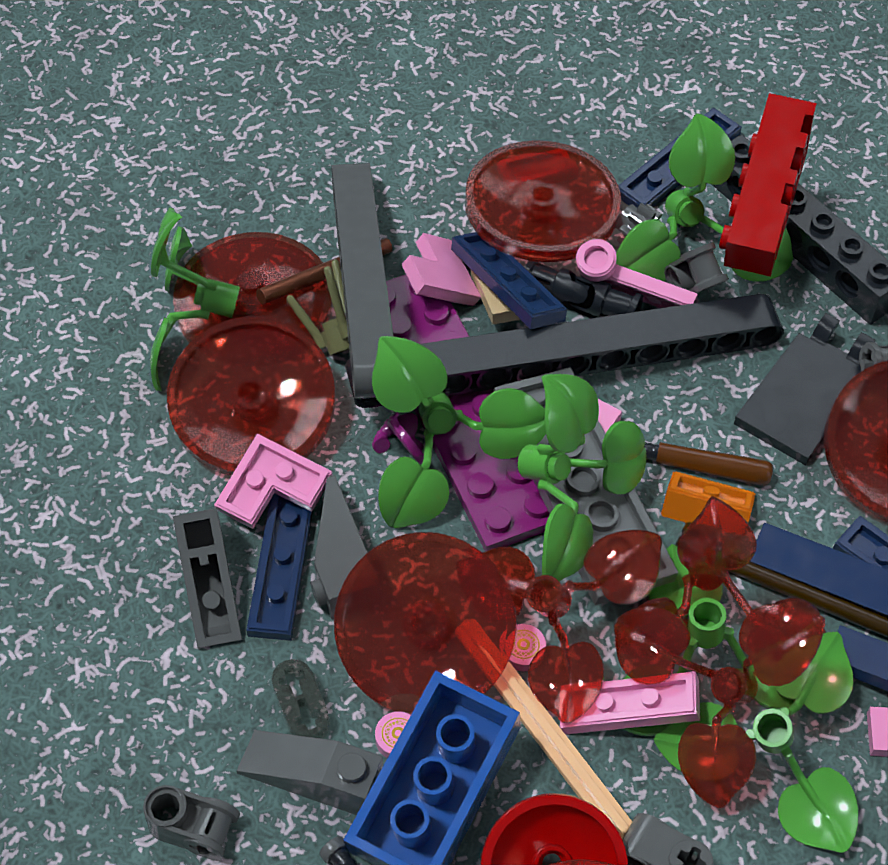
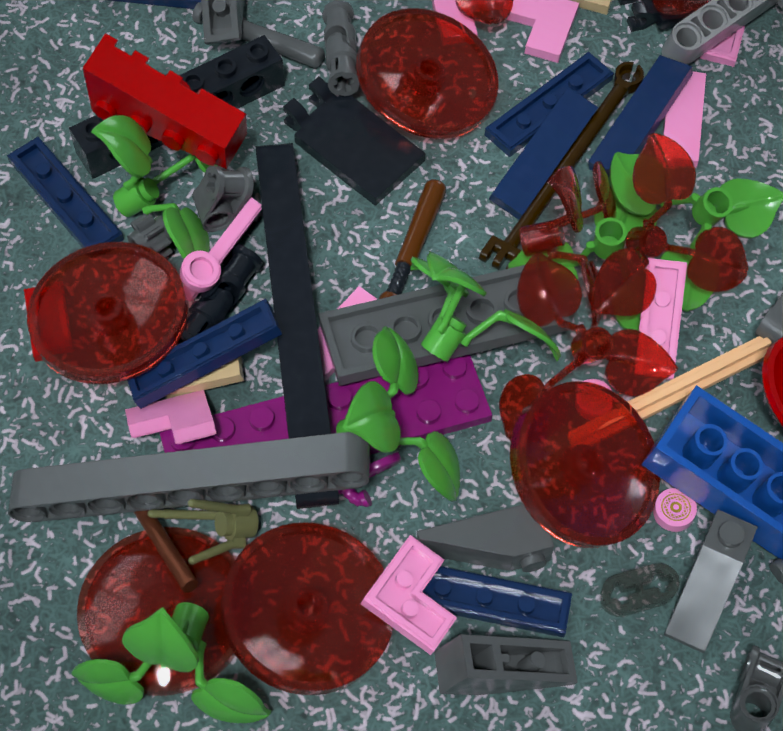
camera: 85 degrees left, 5 degrees up
orange slope [661,471,756,538] -> none

